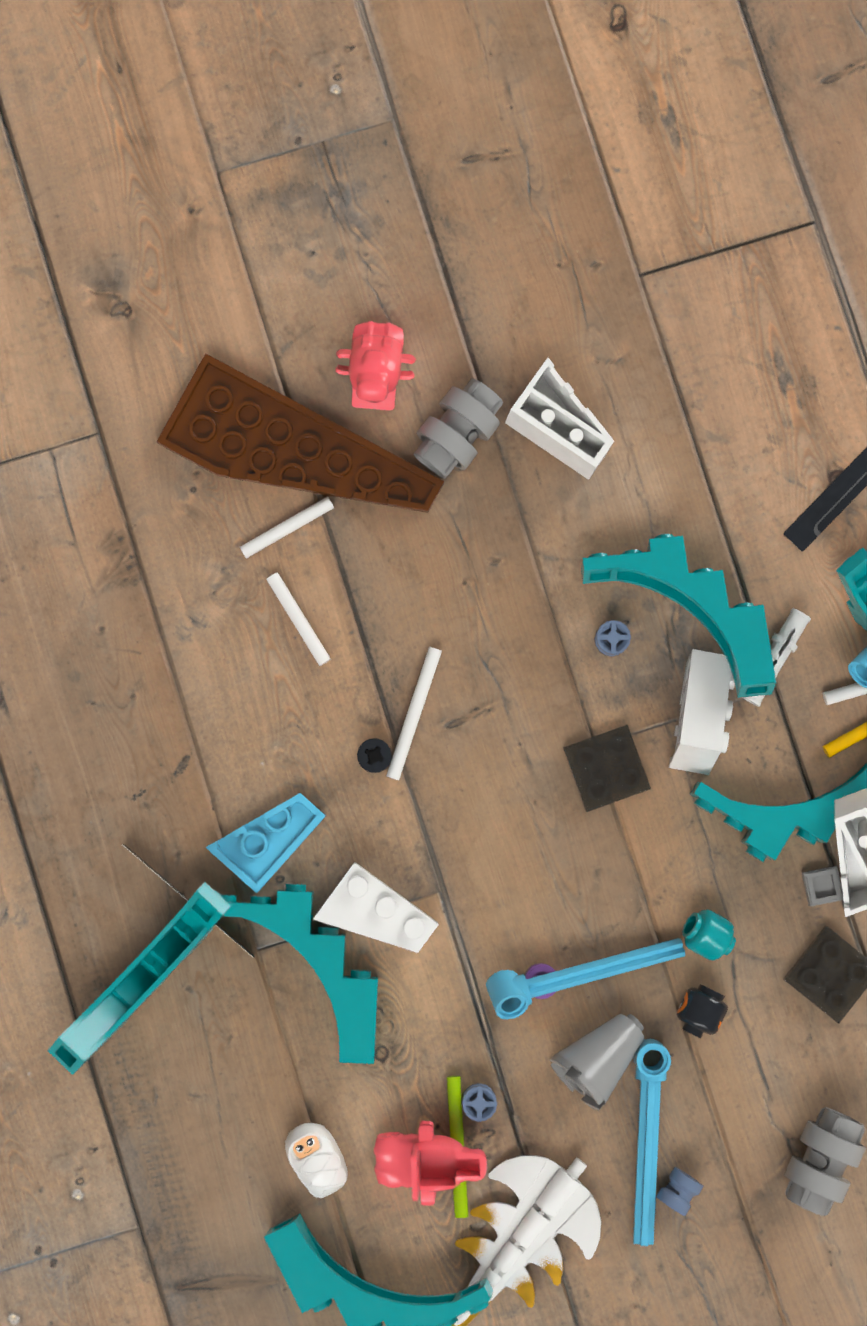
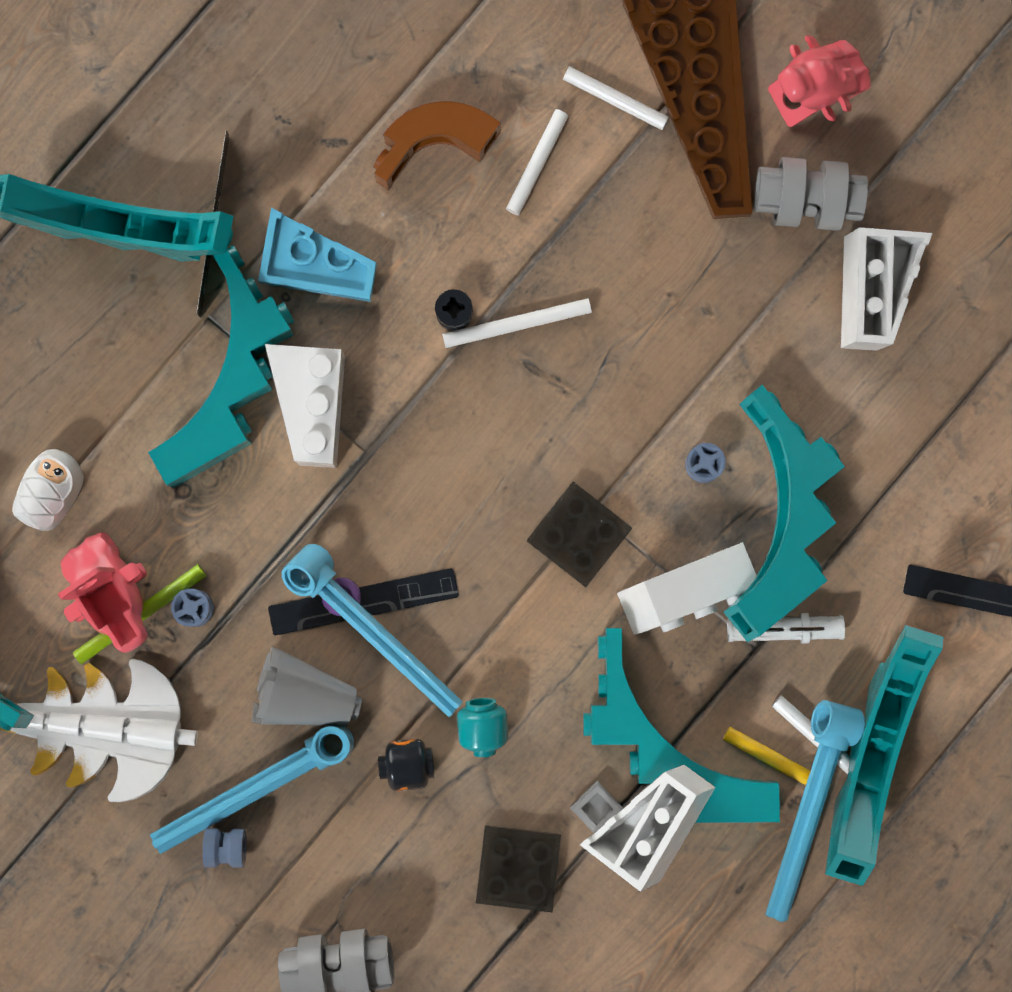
camera: 65 degrees right, 0 degrees up
none -> black sticker [268,568,459,636]
none -> dark orange arch [373,101,501,190]

